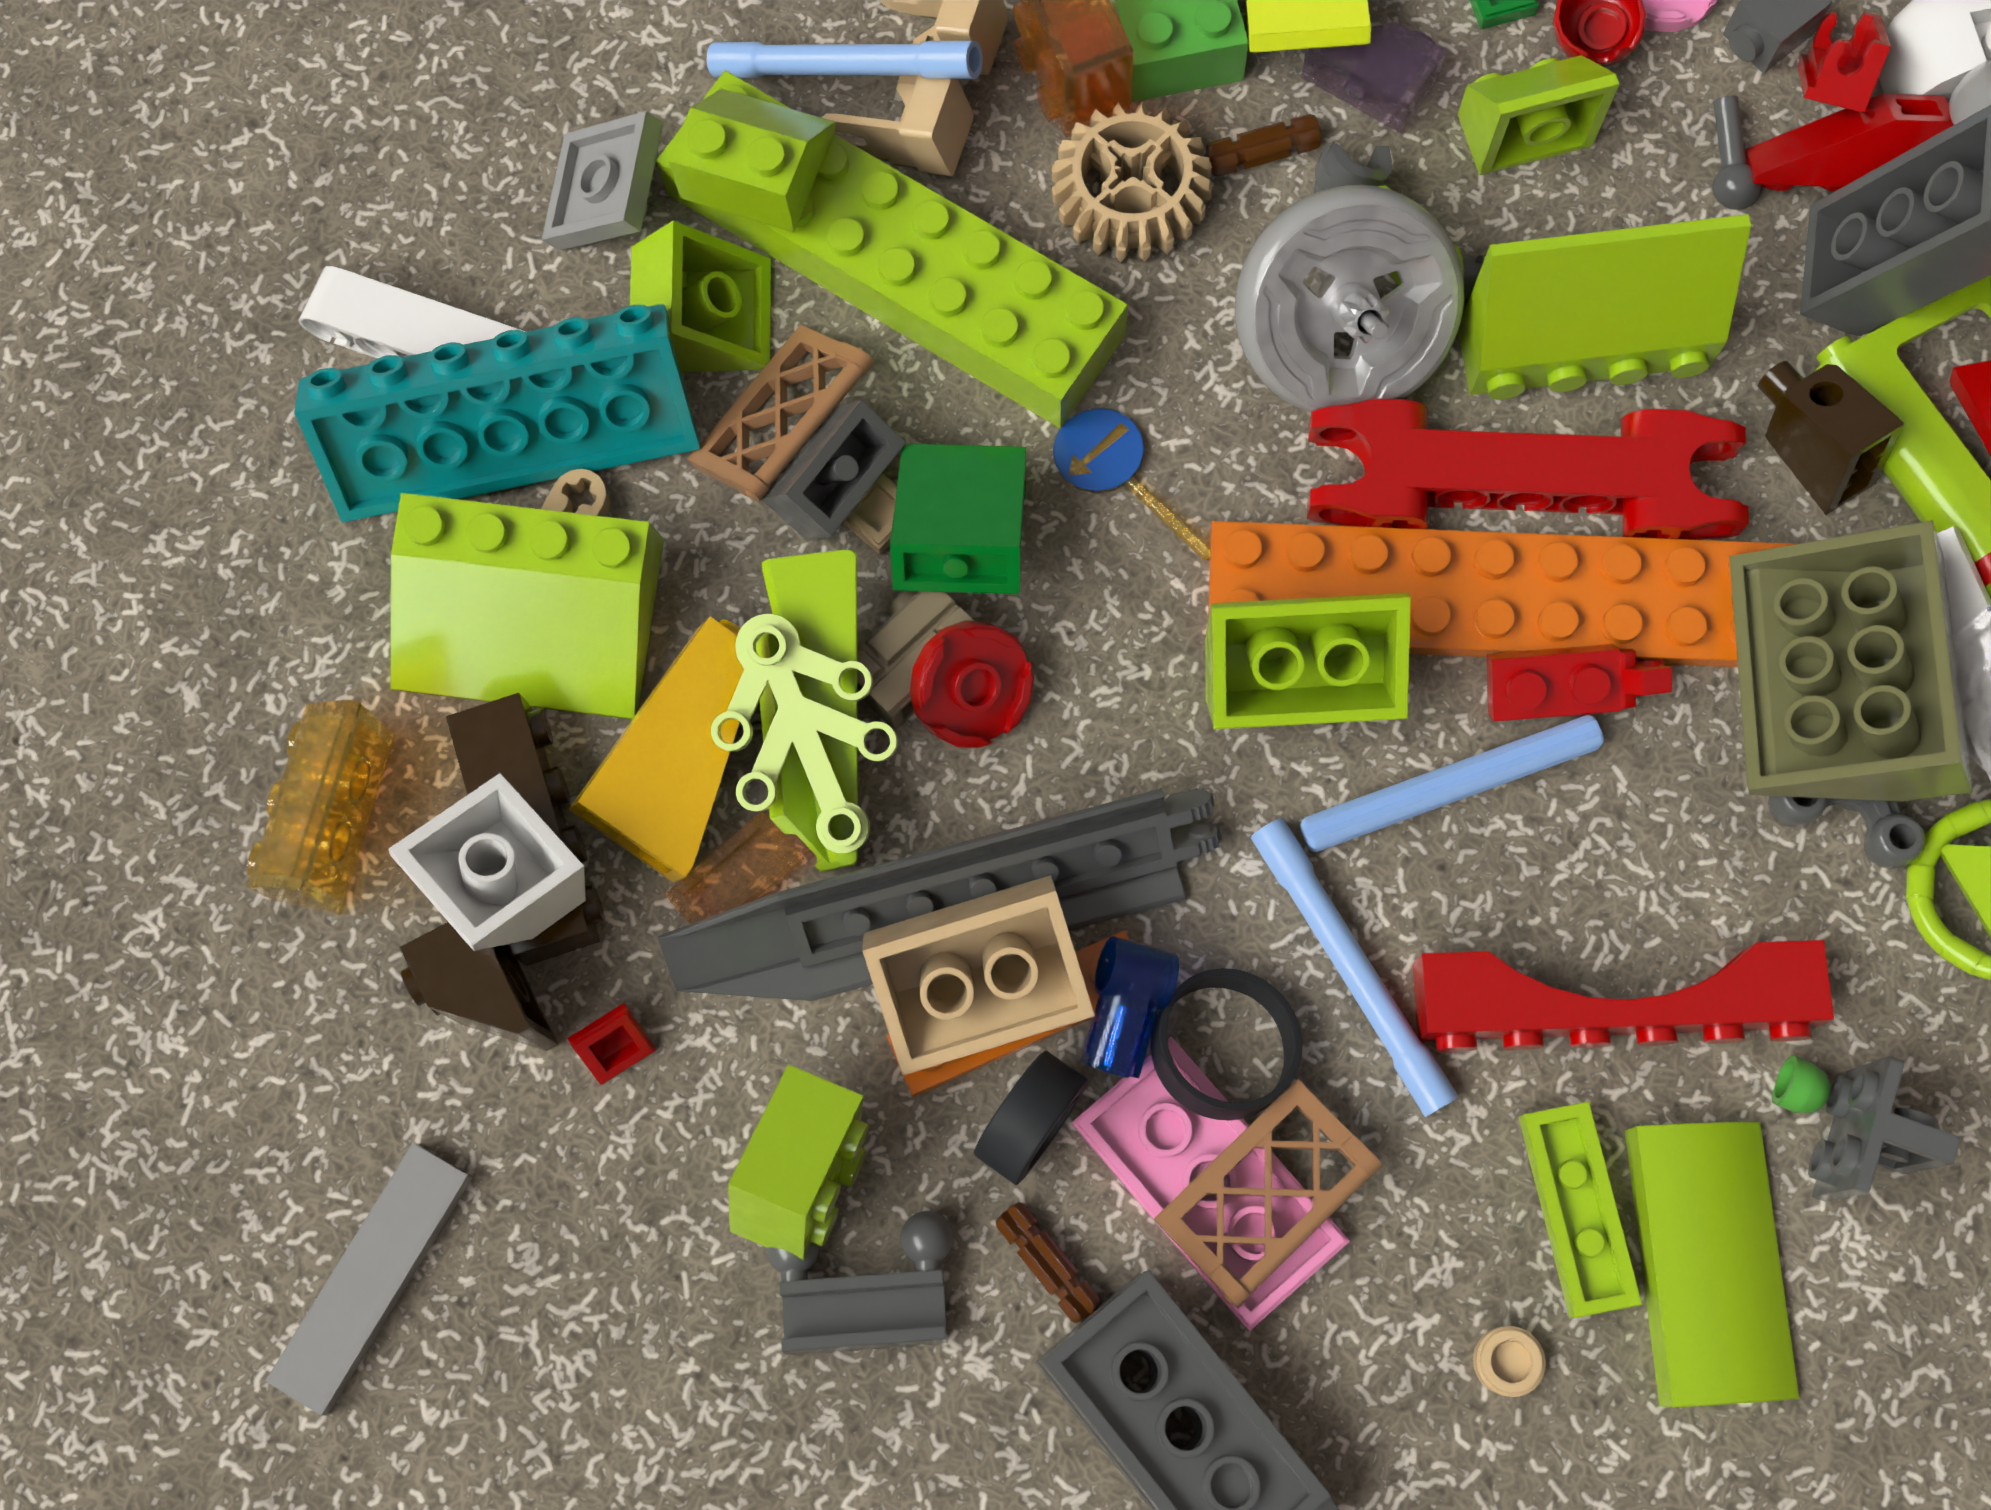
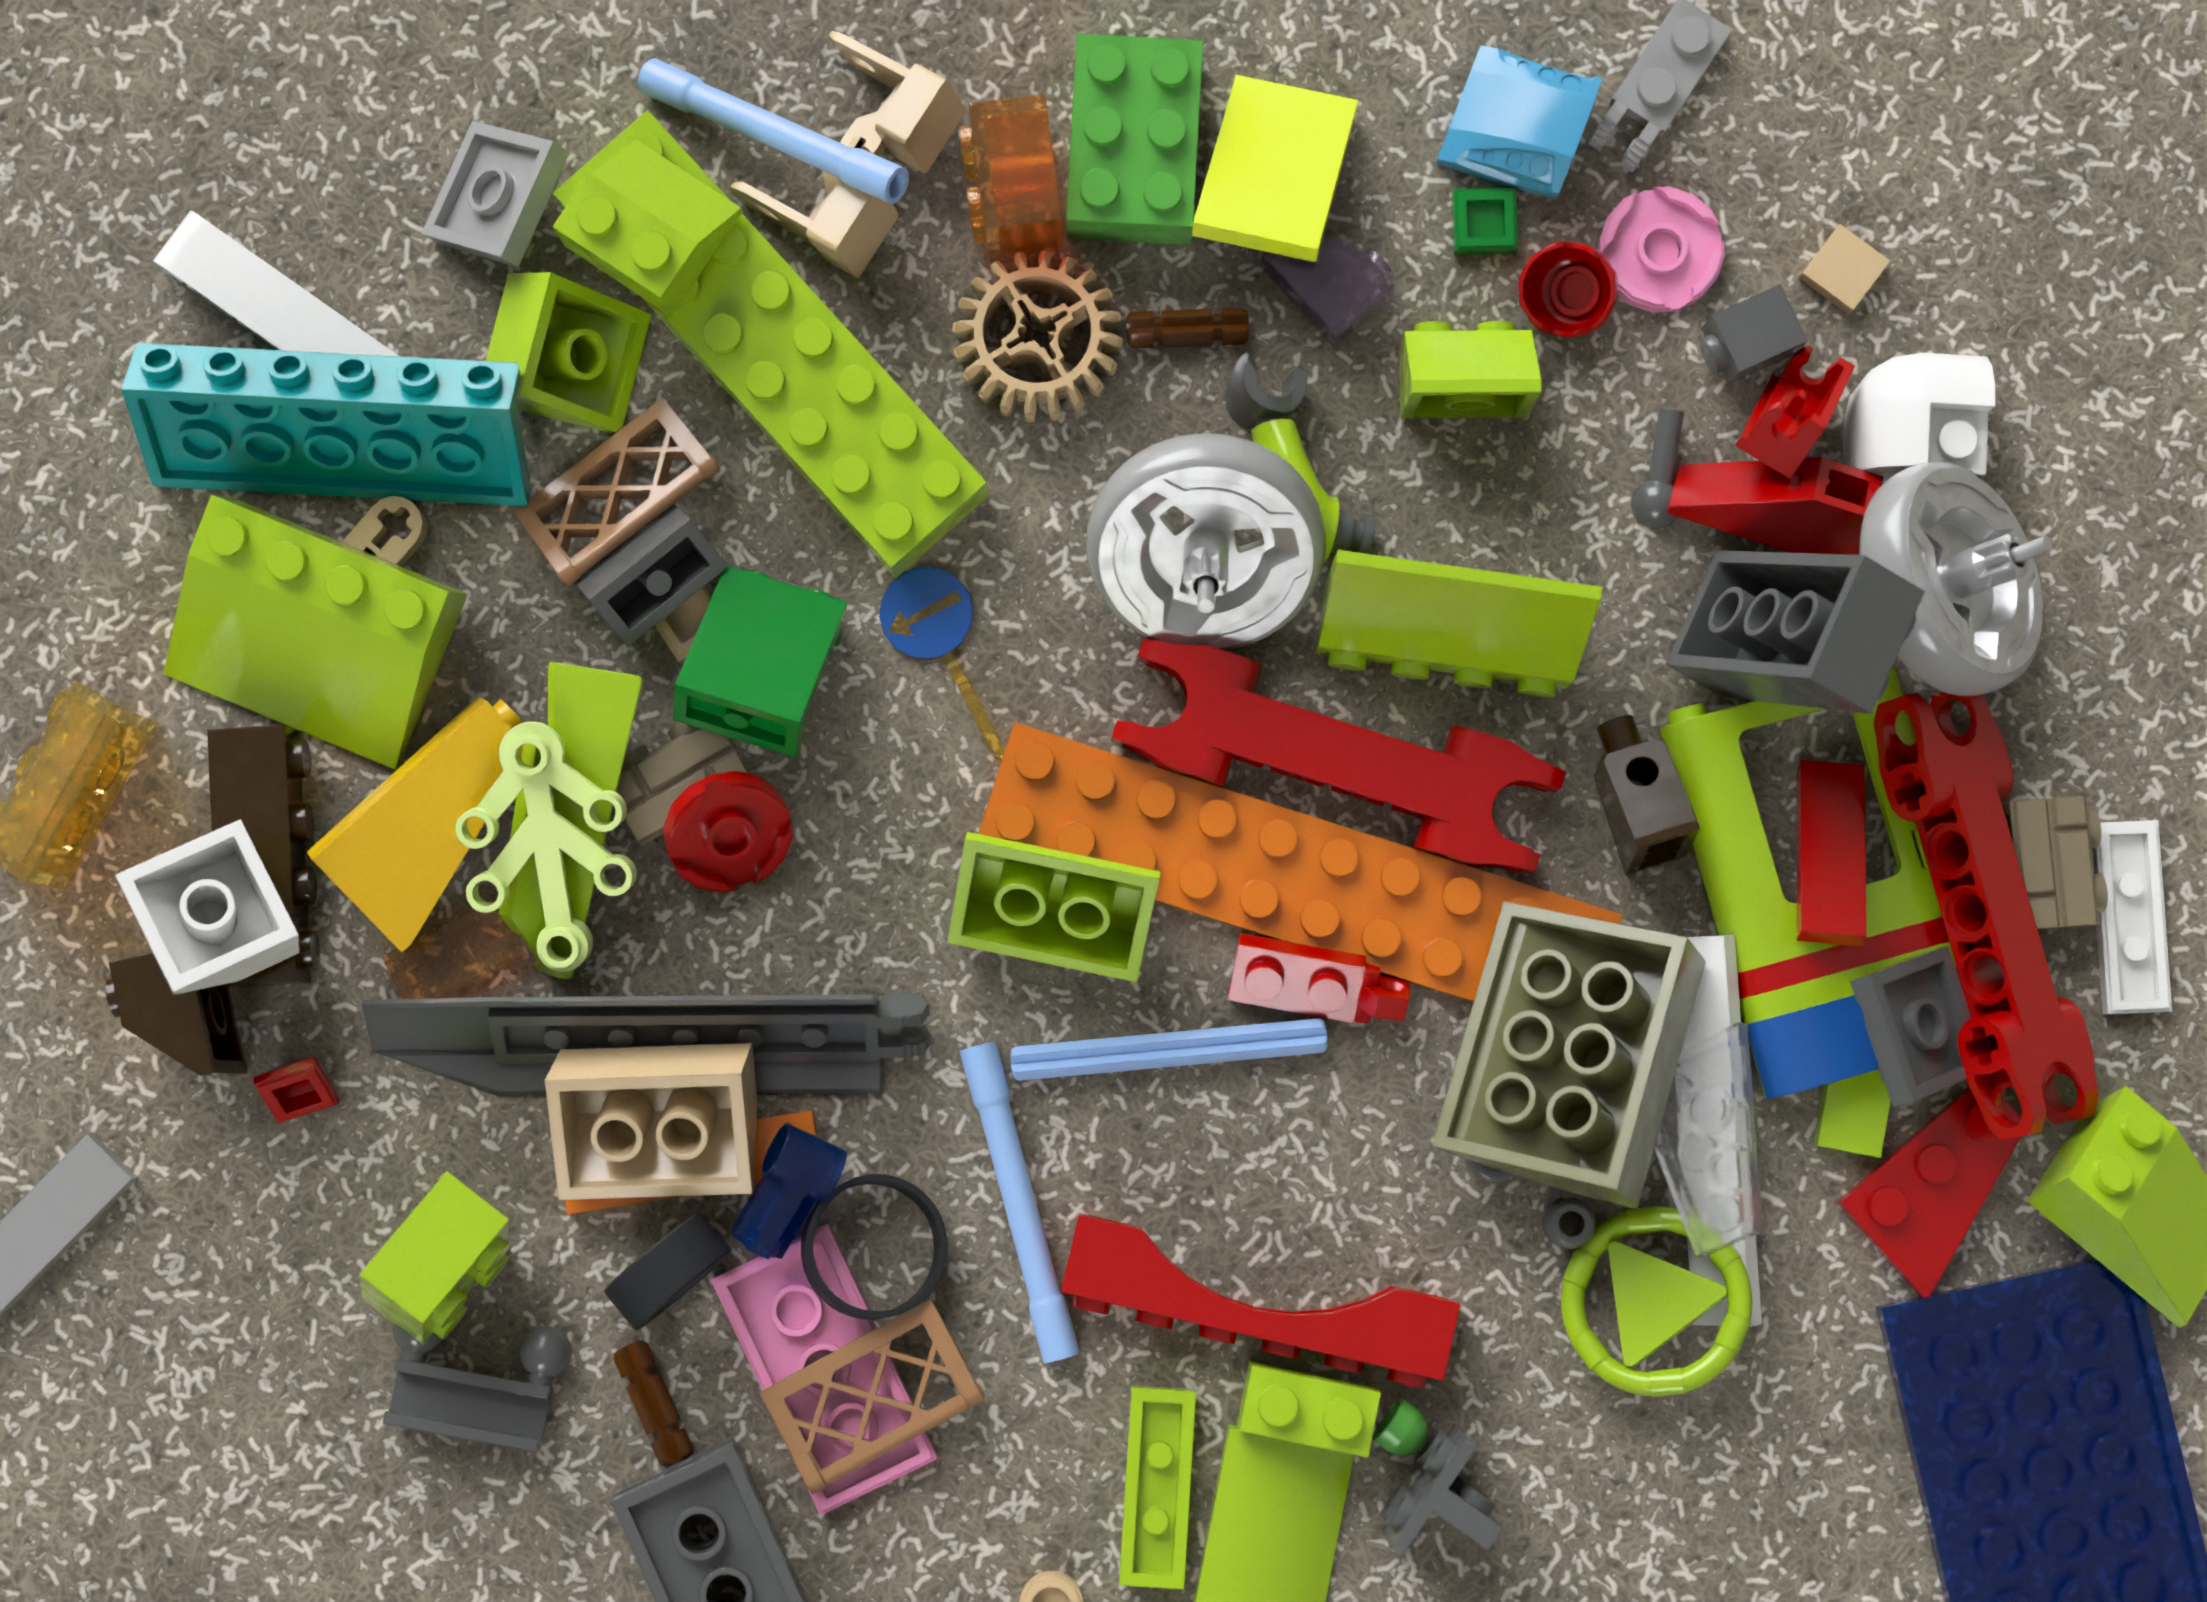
camera: 10 degrees right, 10 degrees up
none -> lime brick [1236,1360,1381,1458]

